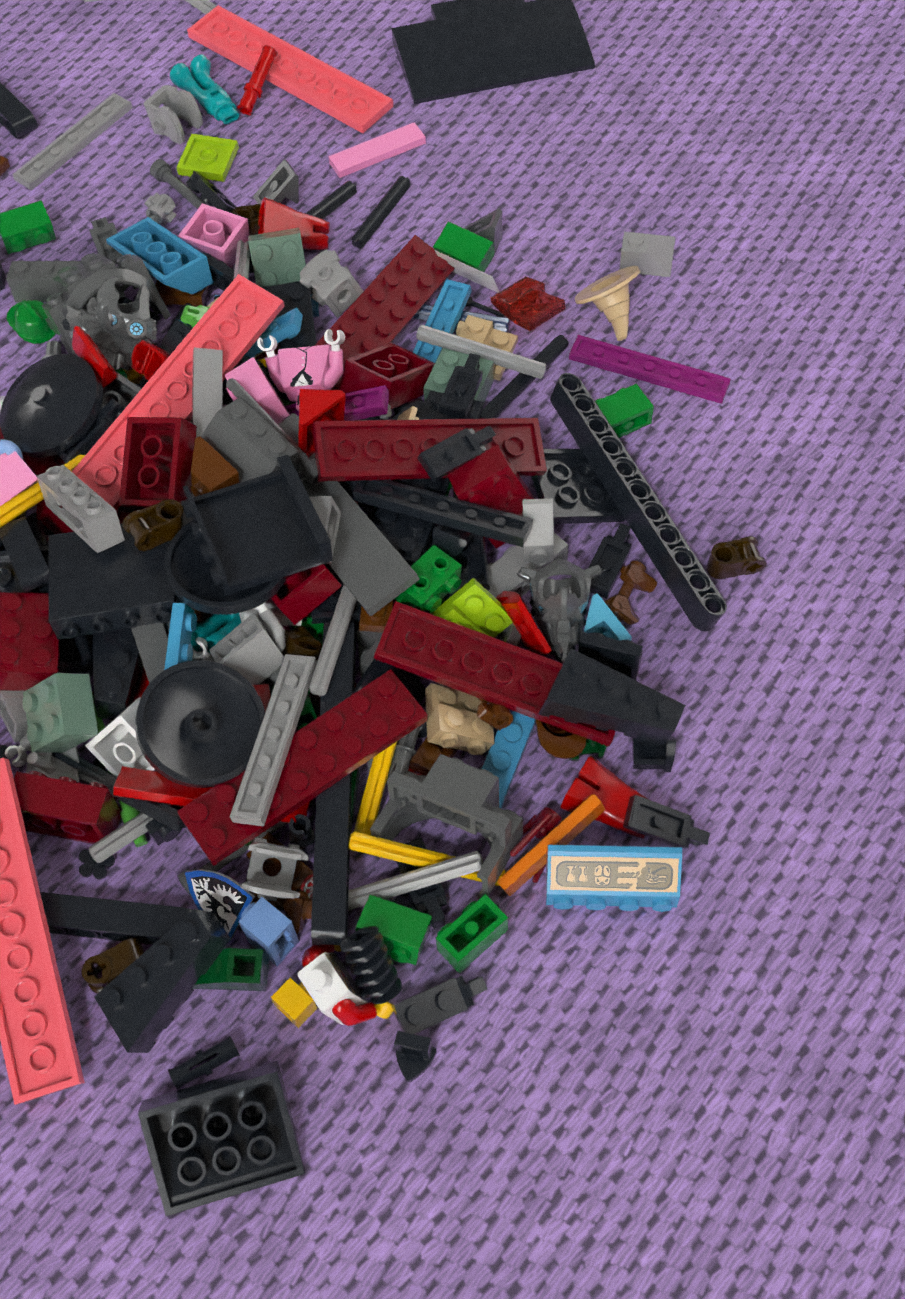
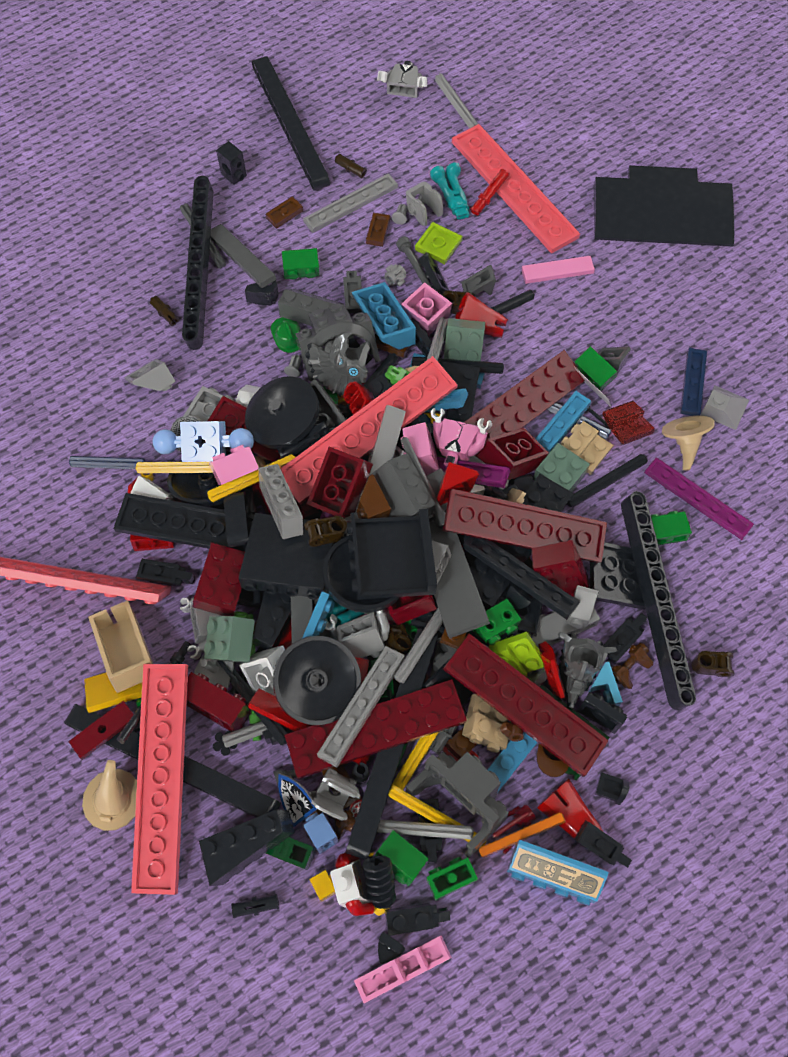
camera: 15 degrees right, 5 degrees up
red slope [72,326,118,388] -> none
dark brown piece [81,938,144,994] -> none
black slope [138,1061,305,1216] -> none
light grey piece [299,249,364,318] -> none
black axle [351,175,410,249] -> none
light grey axle [416,325,546,379] -> none
black hinge [417,425,496,482] -> none
black hinge [439,353,483,419] -> none
black wedge [538,649,686,745] -> none
none -> dark brown axle [335,154,367,179]
none -> bright pink slope [354,935,452,1003]
none -> reddish brown plate [366,212,390,247]
none -> light grey piece [392,204,407,225]
none -> dark blue plate [680,348,707,416]

